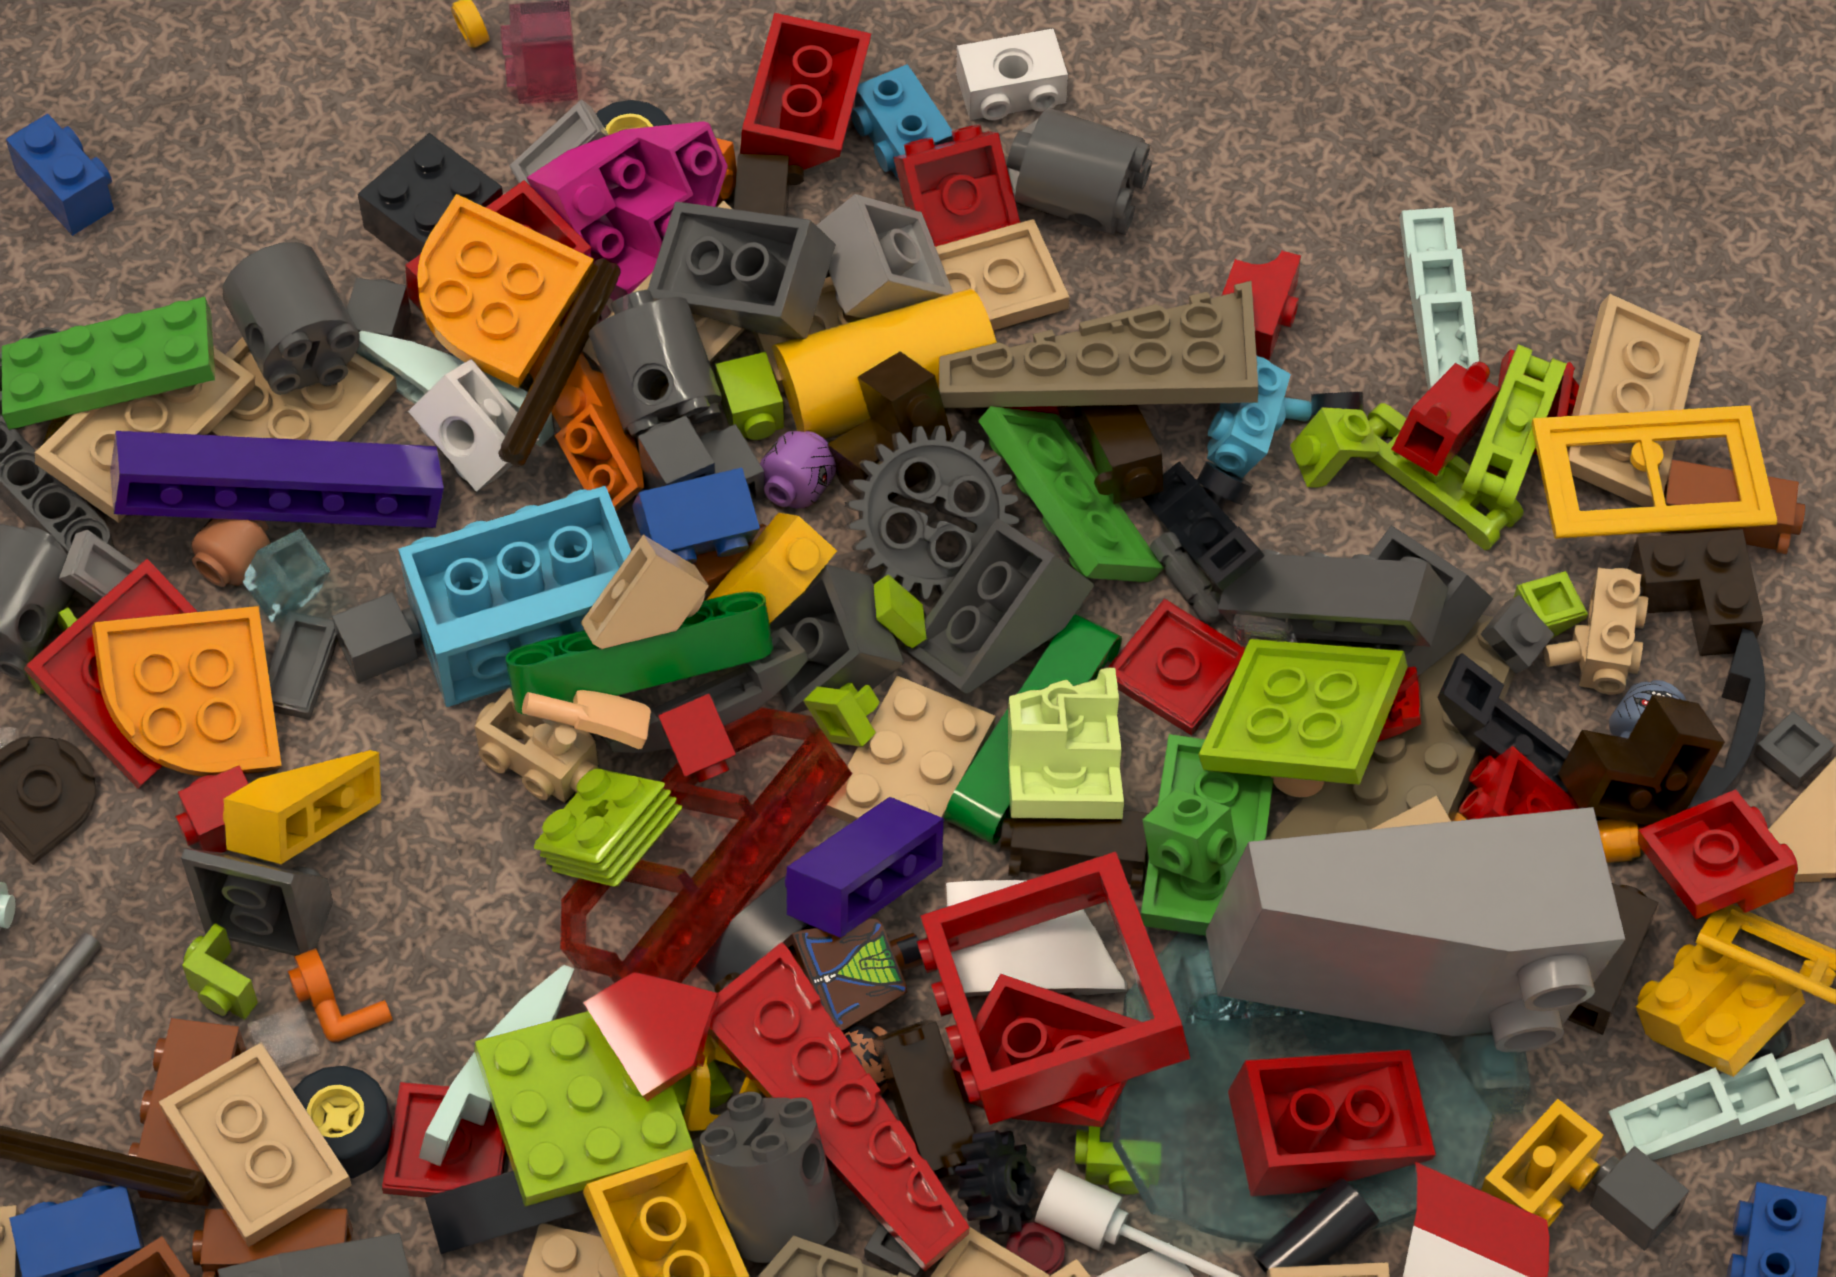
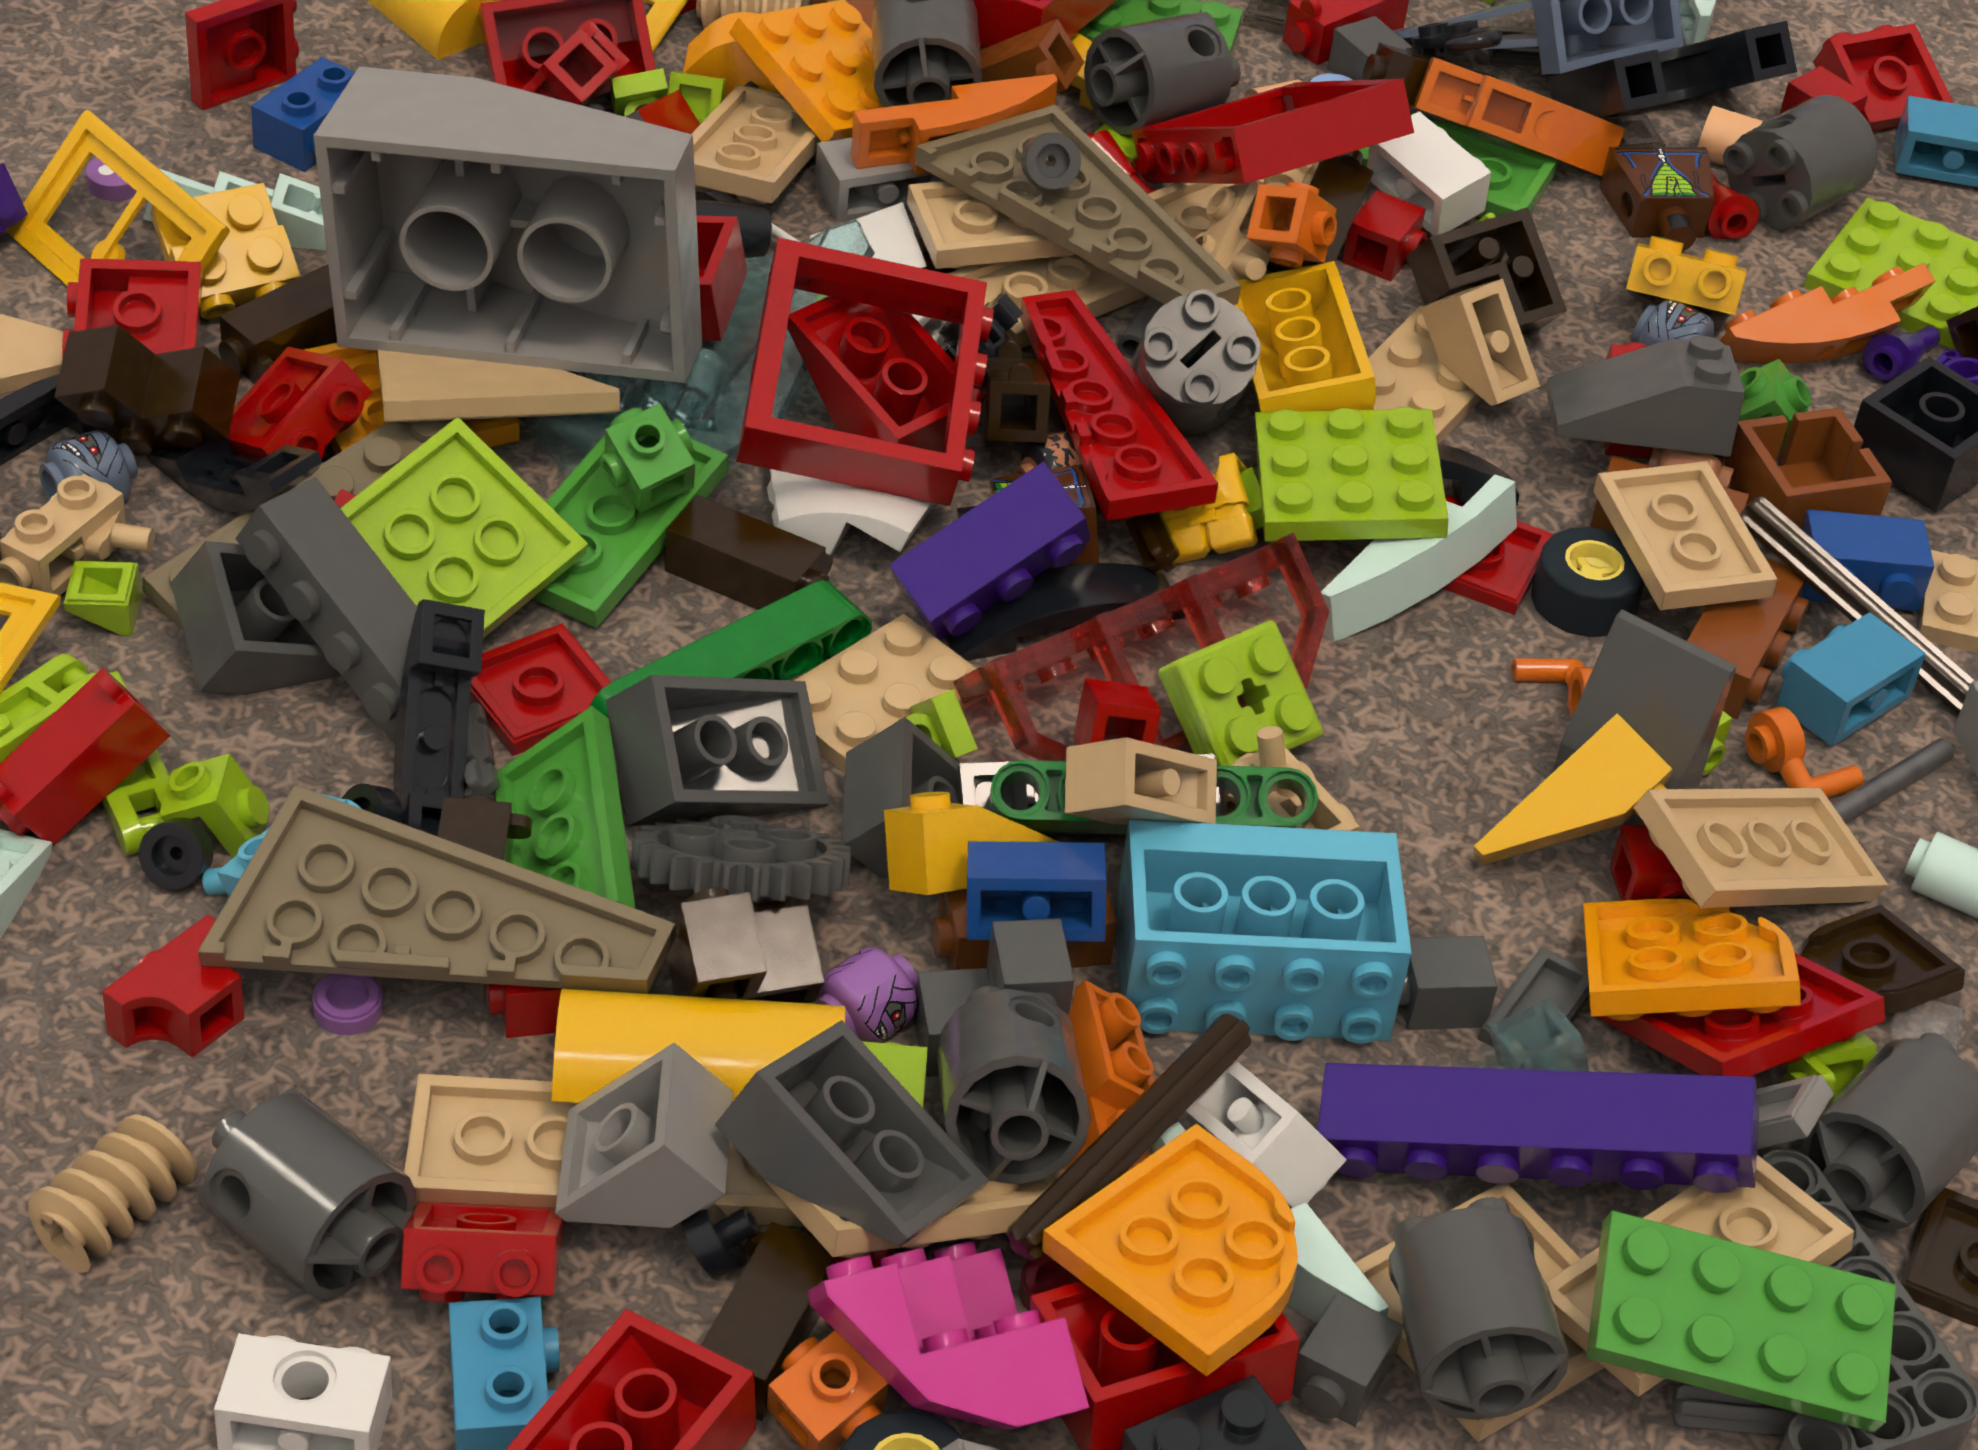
camera: 165 degrees left, 15 degrees down
light nougat piece [522,690,651,749] -> none
red slope [583,972,720,1102] -> none
lime tile [874,575,927,648] -> none
yellowish green slope [1008,668,1124,819] -> none
dark grey plate [1481,595,1554,674] -> none
none -> tan piece [28,1114,199,1273]
none -> tan plate [1634,788,1888,908]
none -> orange plate [1744,706,1864,799]
none -> dark azure brick [1776,612,1926,747]

